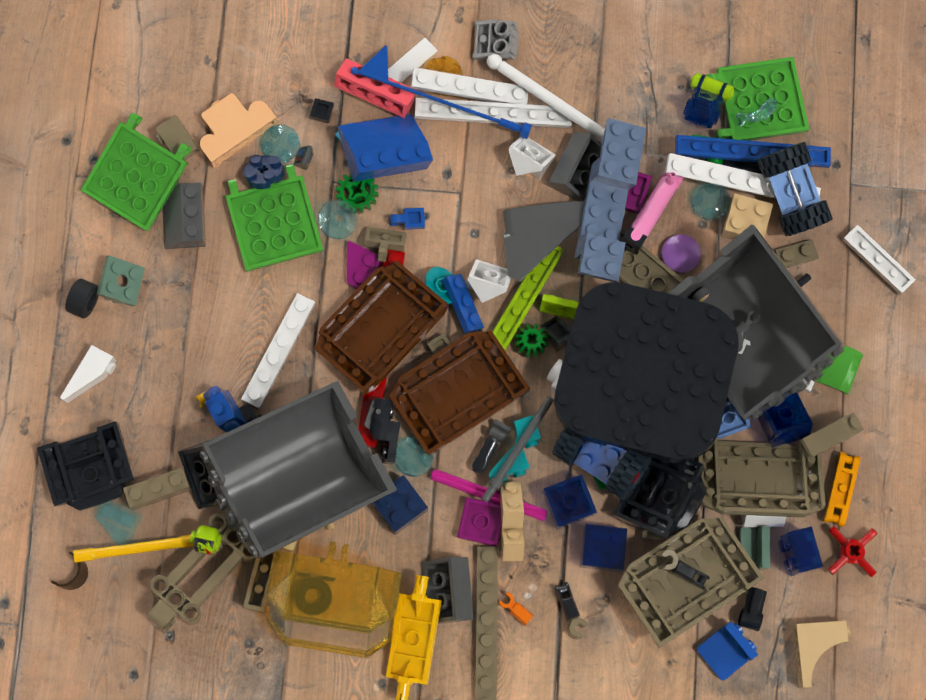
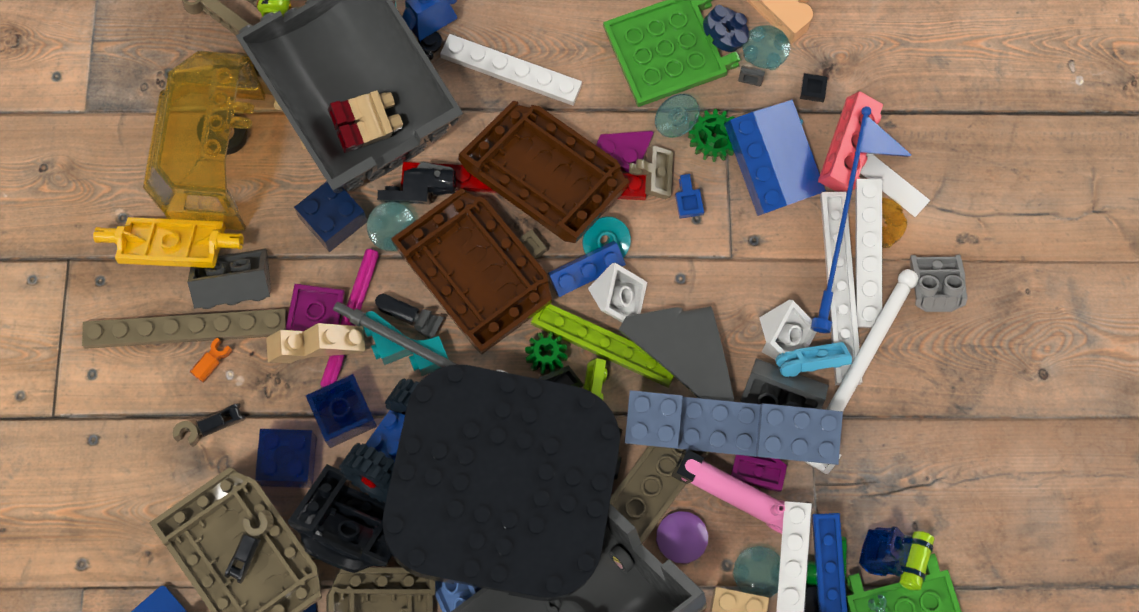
camera: 90 degrees right, 5 degrees down
none -> tan hips [328,91,403,154]
none -> medium azure hinge [775,342,852,377]

